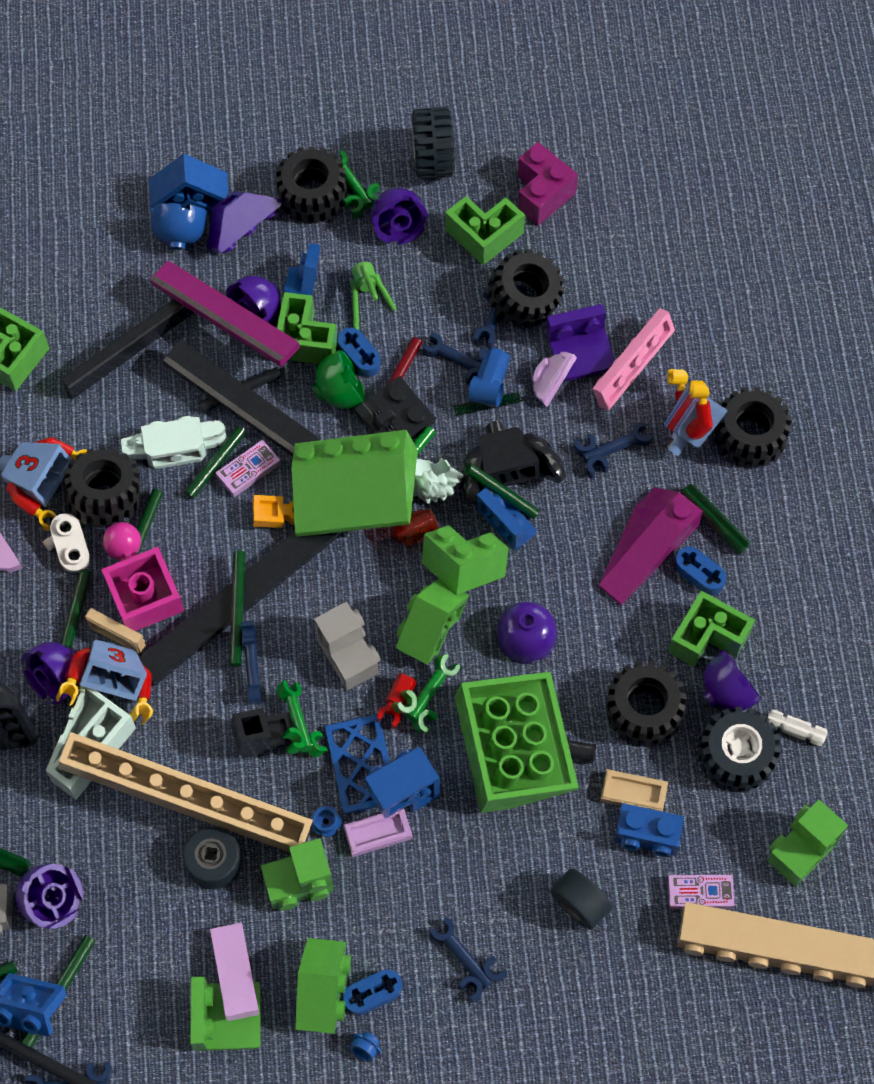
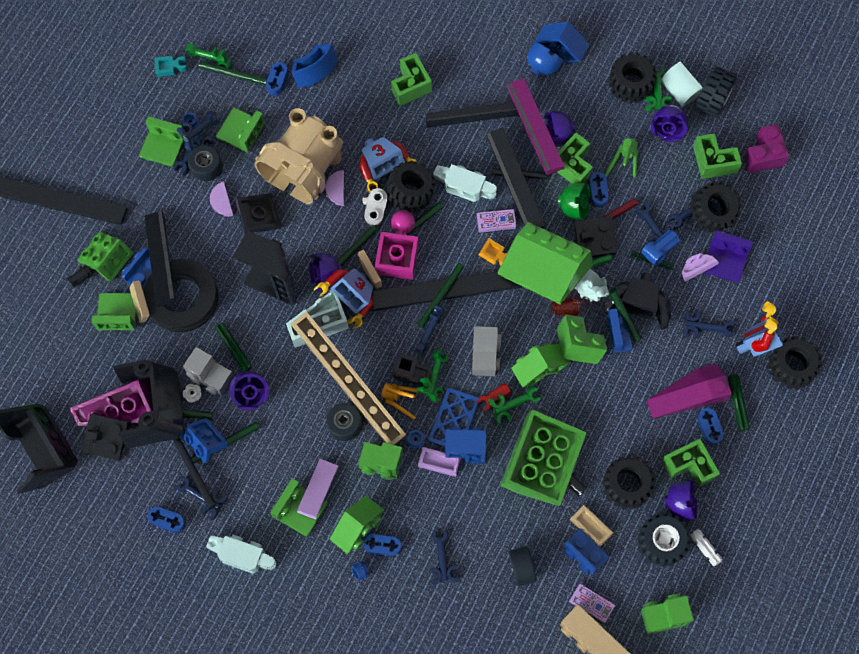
camera: 35 degrees right, 5 degrees up
dark green bar [184,426,246,499] -> none
slope [207,191,284,254] -> none
blue bracket [283,243,321,295] -> none
dark purple cylinder [496,601,557,664] -> none
bright pink plate [593,308,675,411] -> none
none -> light orange plant [381,383,425,420]
none -> light aqua brick [661,61,702,107]

